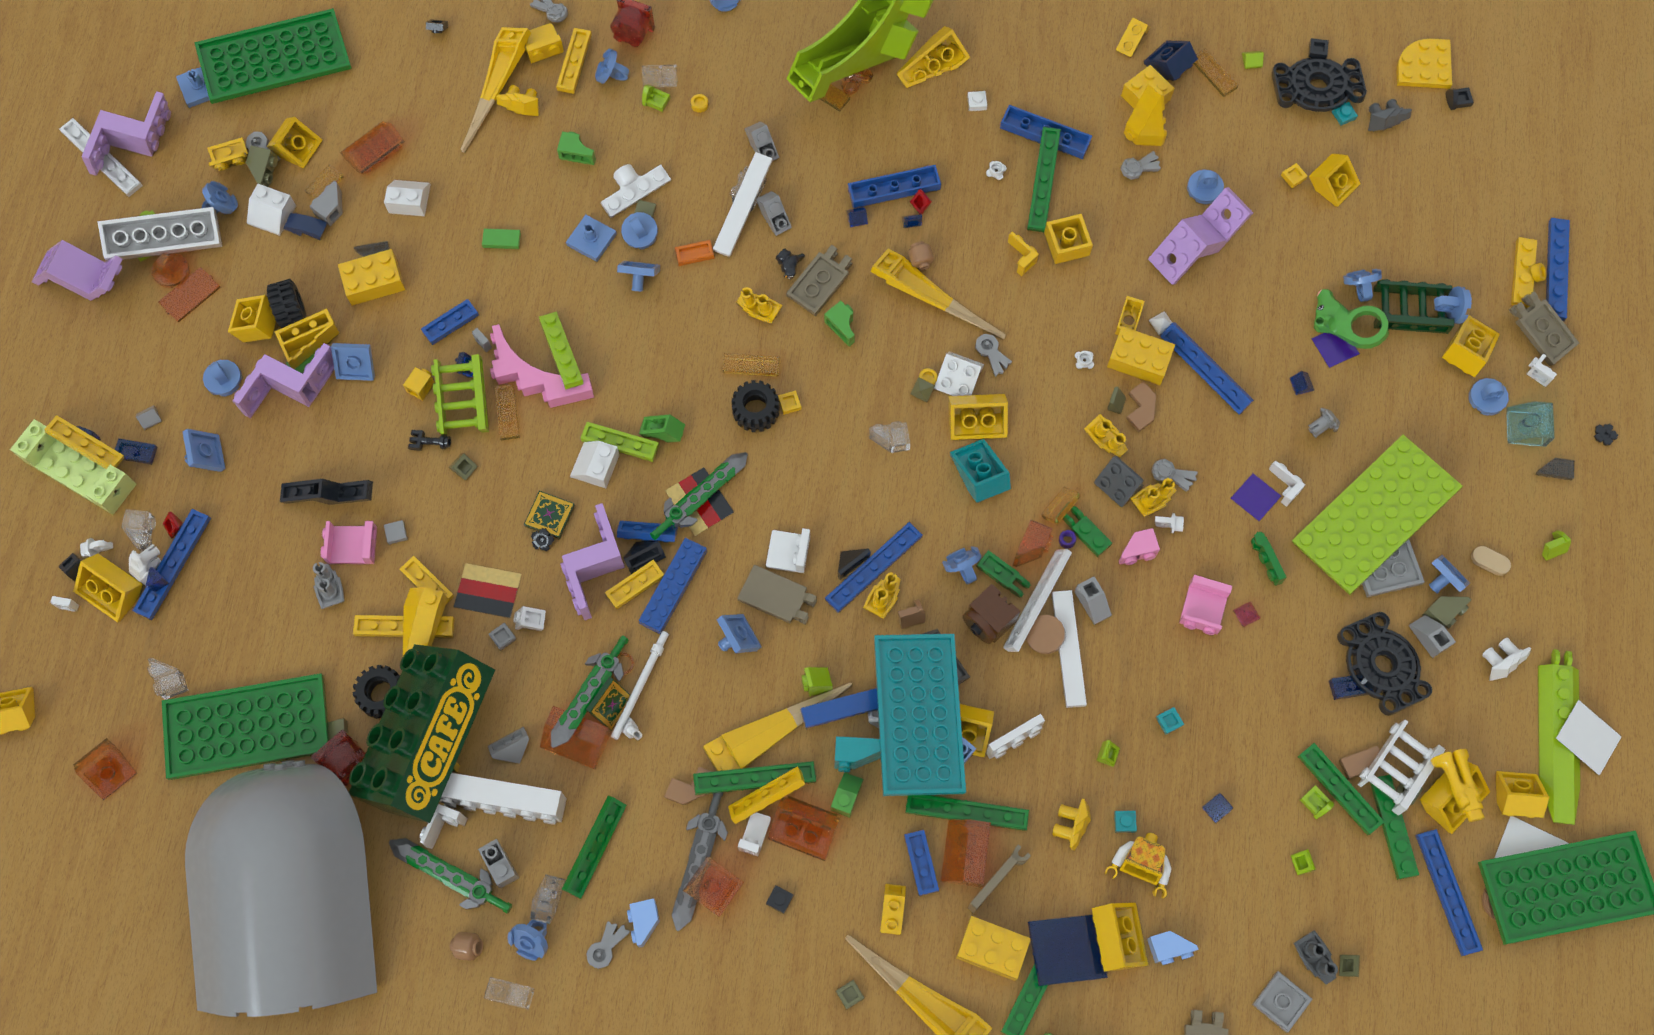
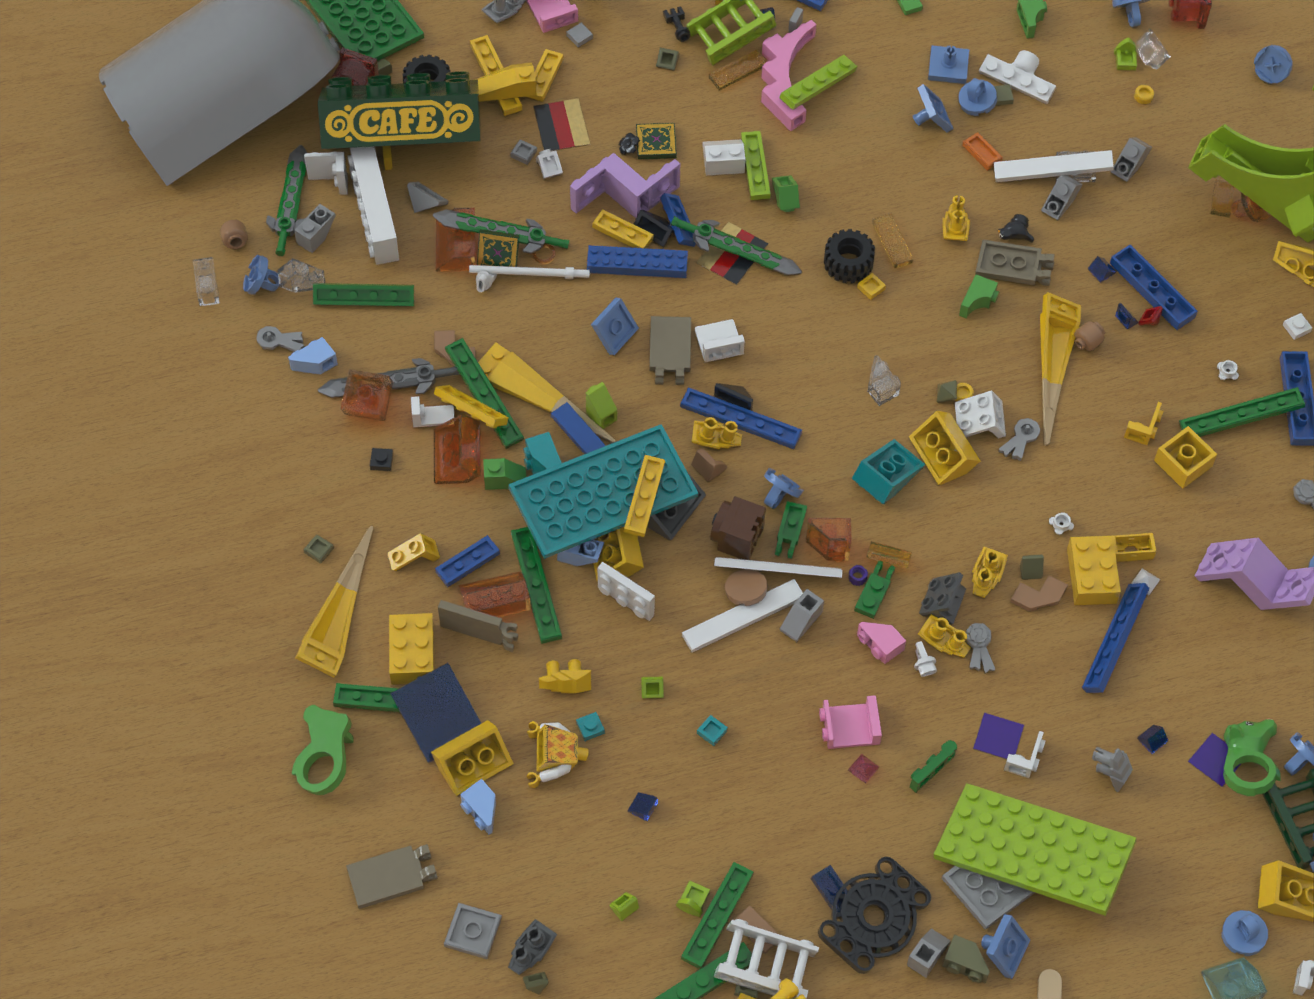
camera: 65 degrees right, 10 degrees down
none -> yellow plate [624,455,665,537]

